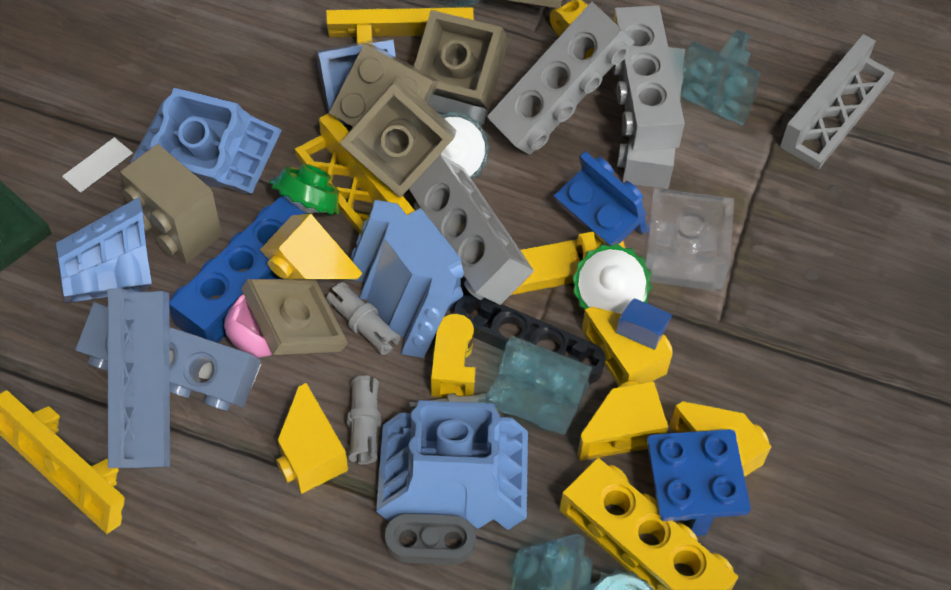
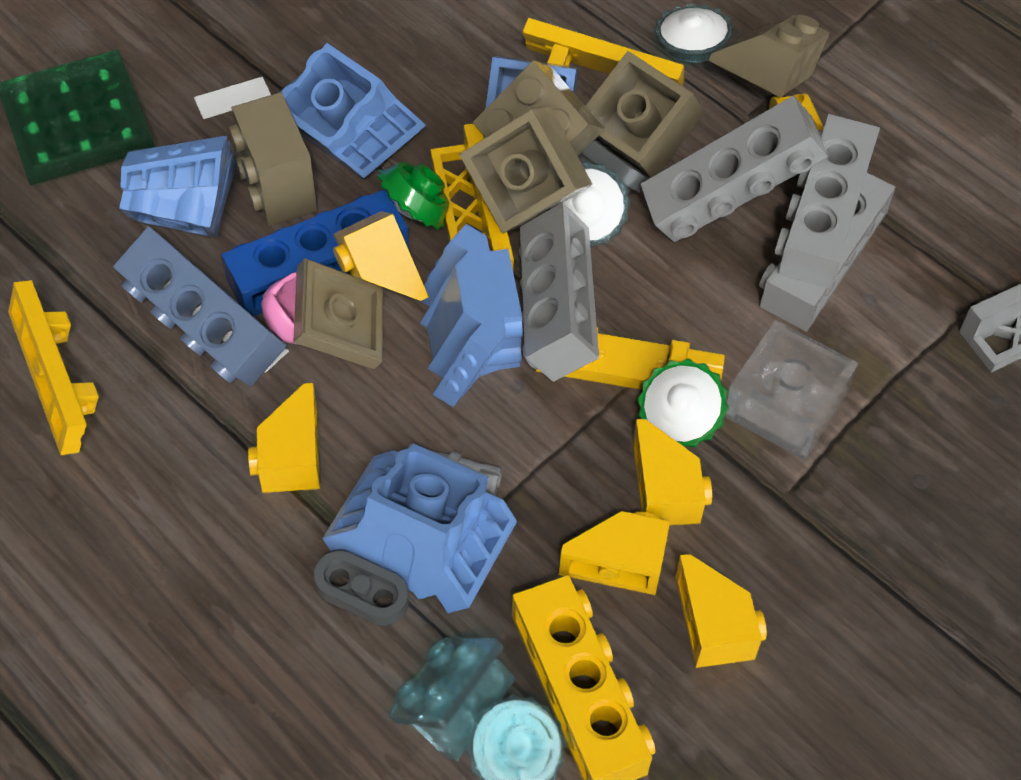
camera: 25 degrees right, 0 degrees up
sand blue fence [108,288,170,468] -> none
light grey pin [326,282,401,355] -> none
light grey pin [347,376,381,464] -> none
yellow leg [431,314,476,398] -> none
black beam [455,294,606,385] -> none
clear light blue bracket [485,336,592,434] -> none
blue bracket [554,151,647,246] -> none
blue slope [616,298,672,350] -> none
blue bracket [647,429,751,536] -> none
clear light blue bracket [681,29,761,125] -> none

